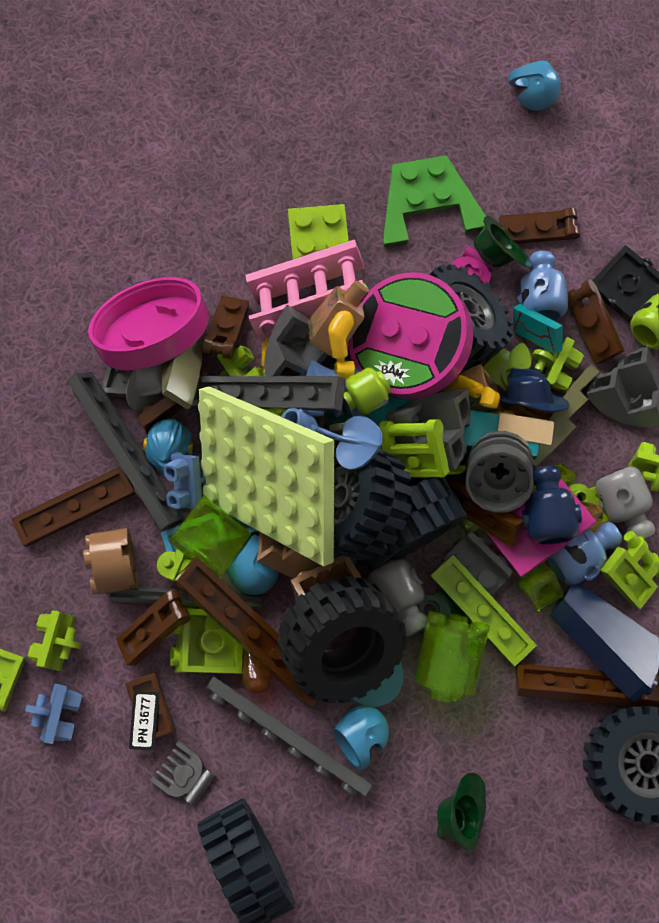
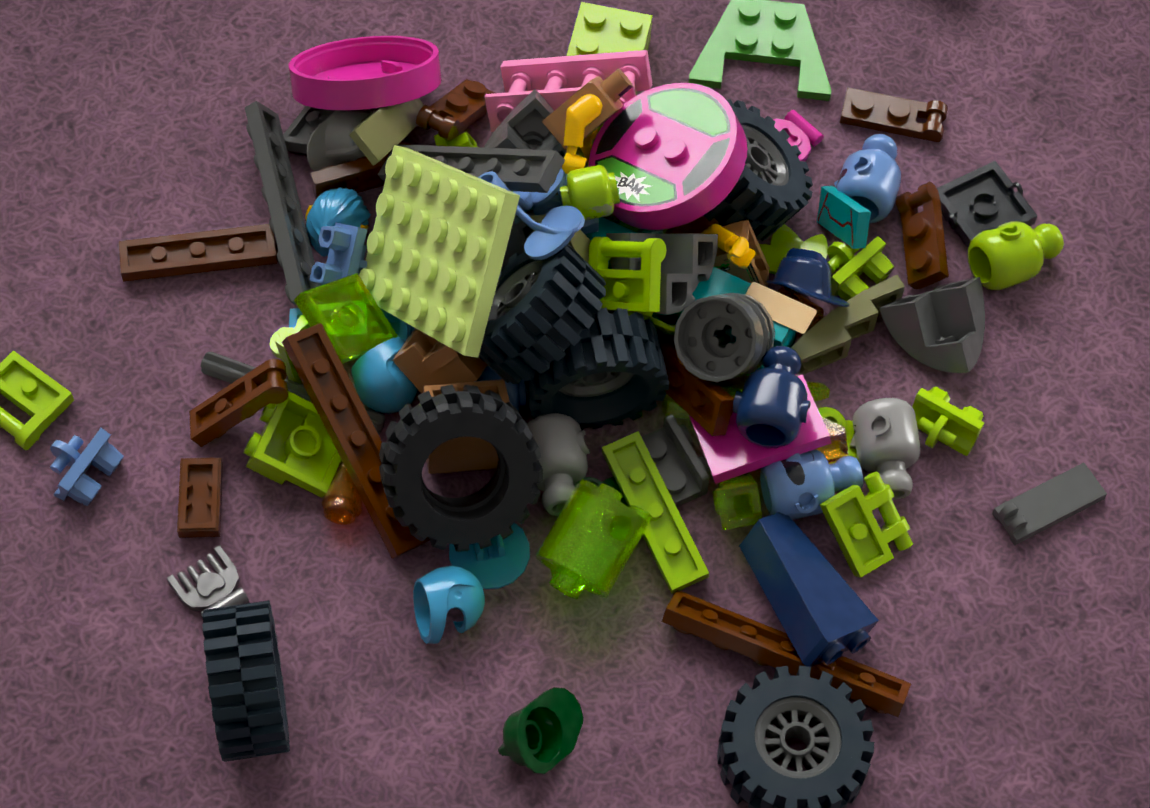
camera: 20 degrees right, 15 degrees down
lime hips [27,610,82,671] -> none
medium nougat brick [83,528,139,595] -> none
sticker [129,691,159,750] -> none
dark grey plate [207,676,372,797] -> none
dark green piece [473,216,532,268] -> none

